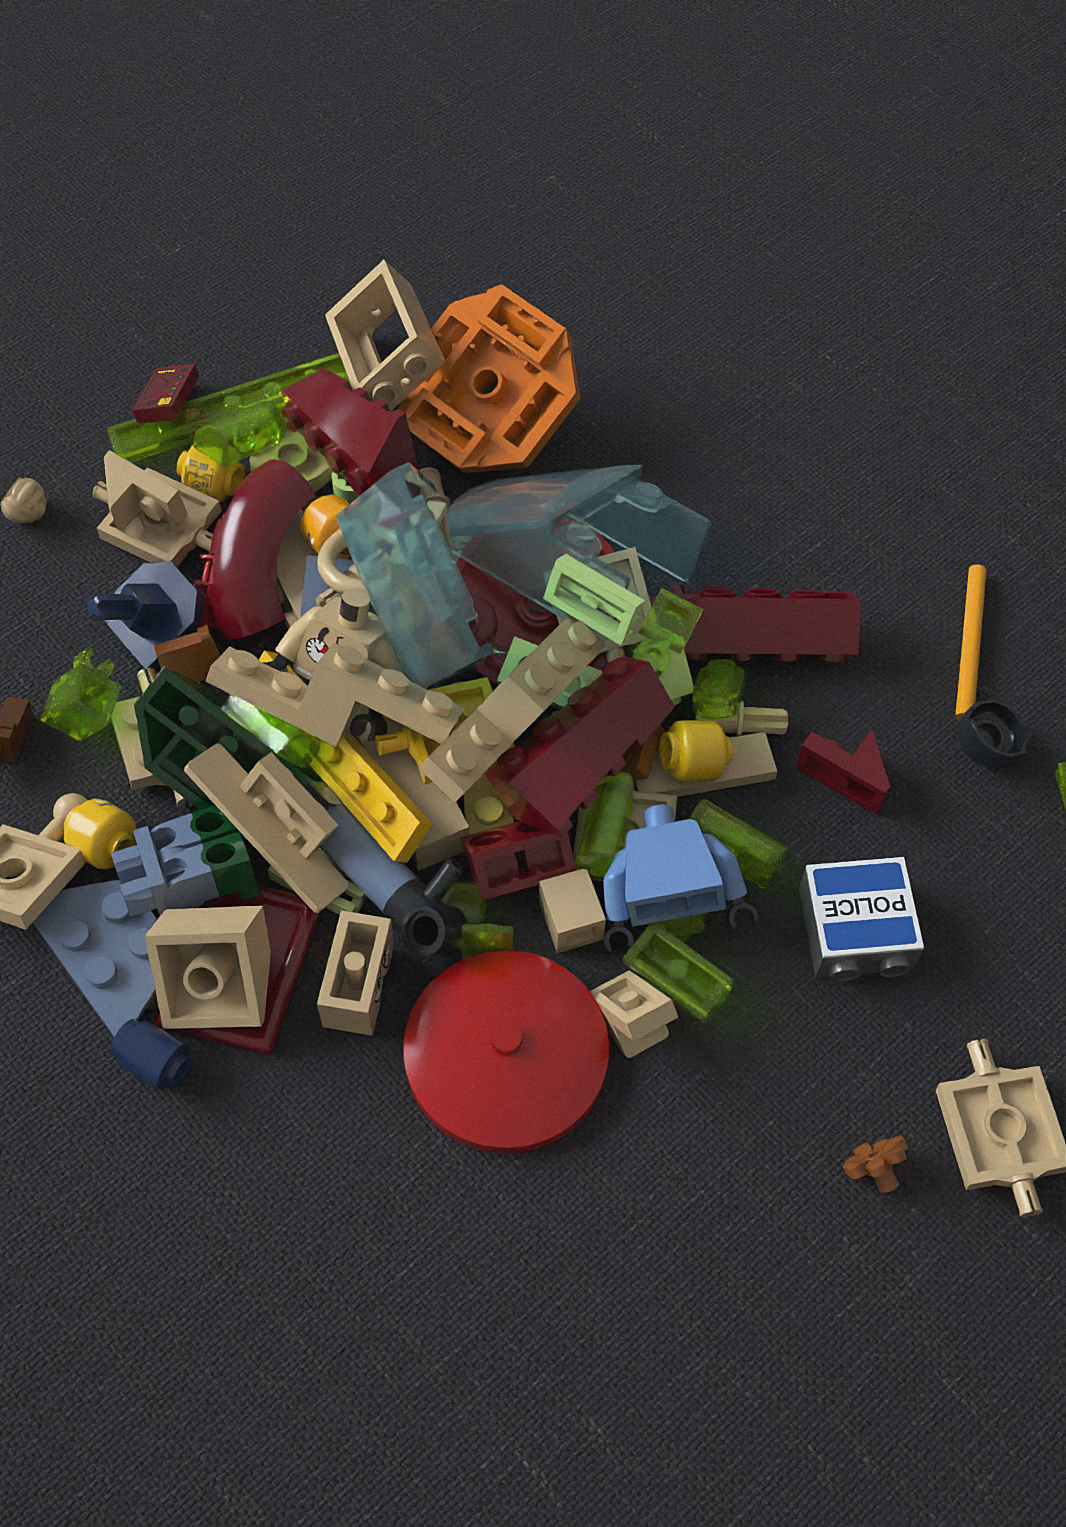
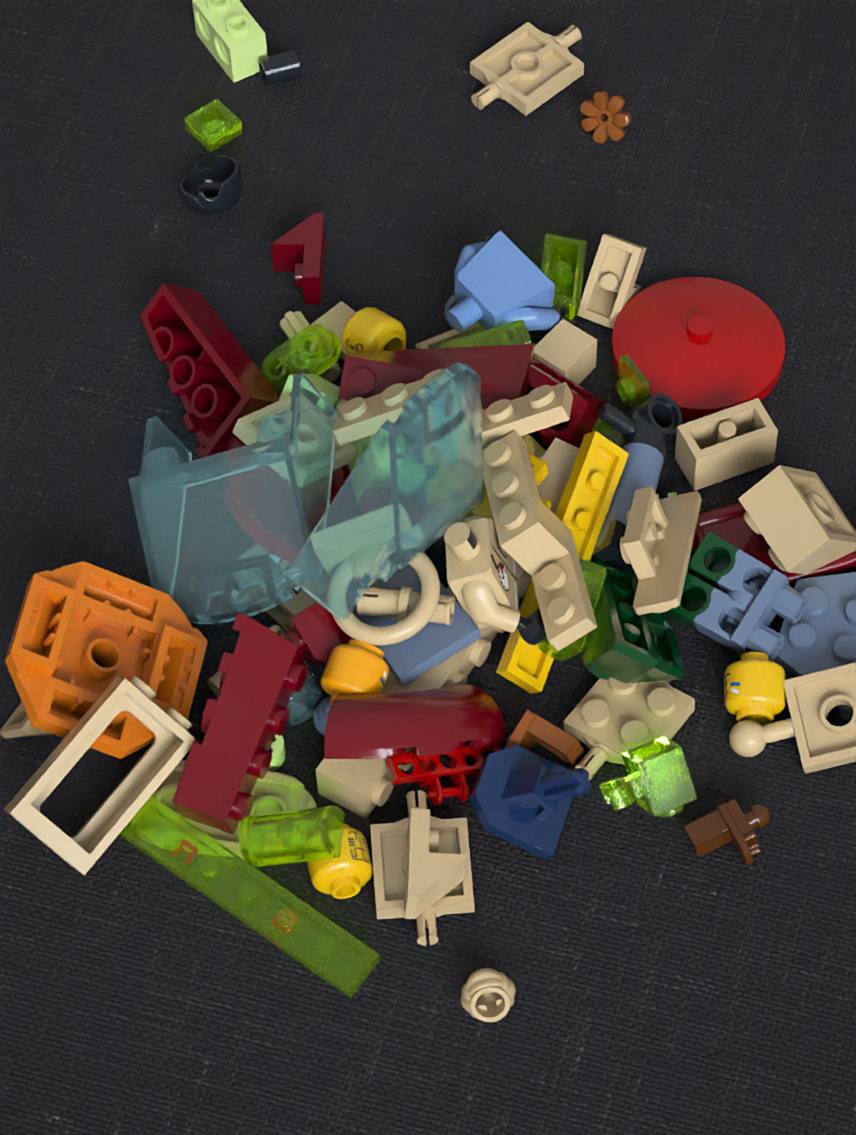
camera: 120 degrees left, 5 degrees down
dark red tile [132,364,199,424] -> none
yellowish green tile [543,554,645,646] -> none
clear neon green plate [632,588,704,678] -> none
clear neon green brick [690,799,789,889] -> none
piece [799,857,924,982] -> none
light orange bar [955,565,987,722] -> none

